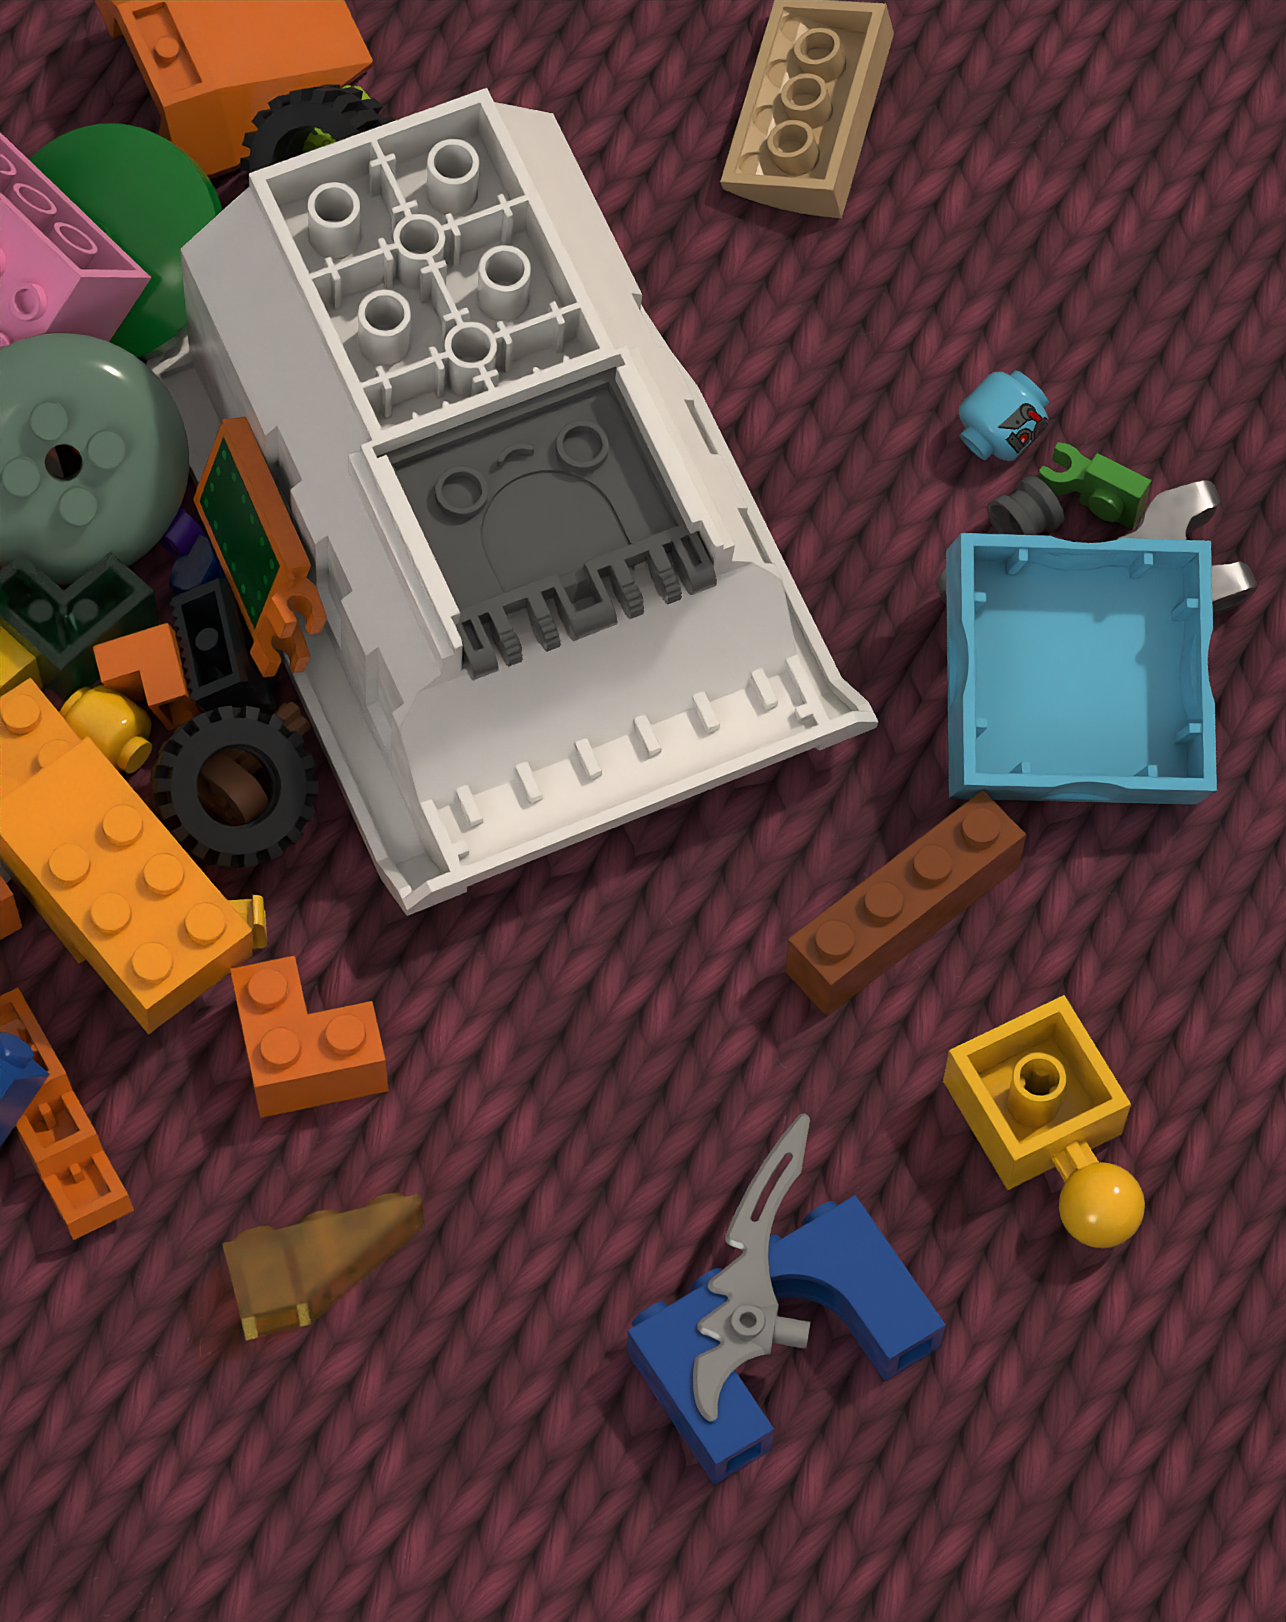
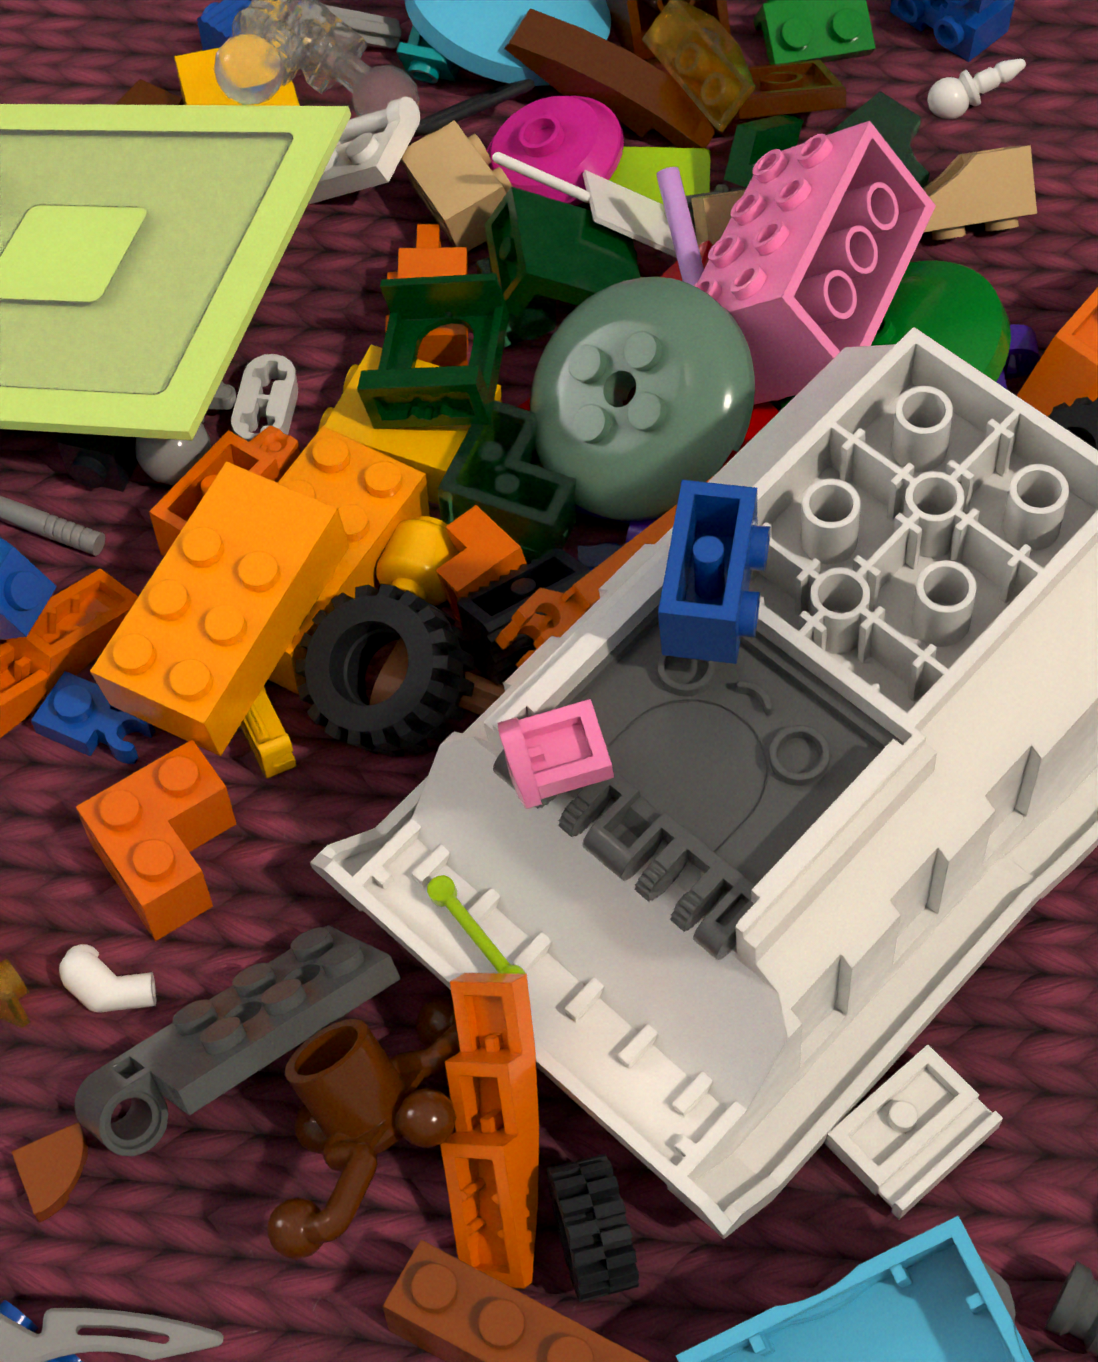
camera: 70 degrees right, 5 degrees down
none -> dark orange tile [11,1122,88,1223]
none -> blue plate [31,671,156,764]
none -> white arm [59,944,156,1013]
none -> dark grey hinge [75,925,401,1156]
none -> reddish brown wheel [267,997,460,1260]
none -> lime hinge [427,875,526,974]
none -> orange slope [440,973,539,1289]
none -> bright pink tile [498,699,614,809]
none -> black tyre [547,1154,639,1302]
none -> blue brick [658,480,770,664]
none -> white plate [825,1045,1003,1219]

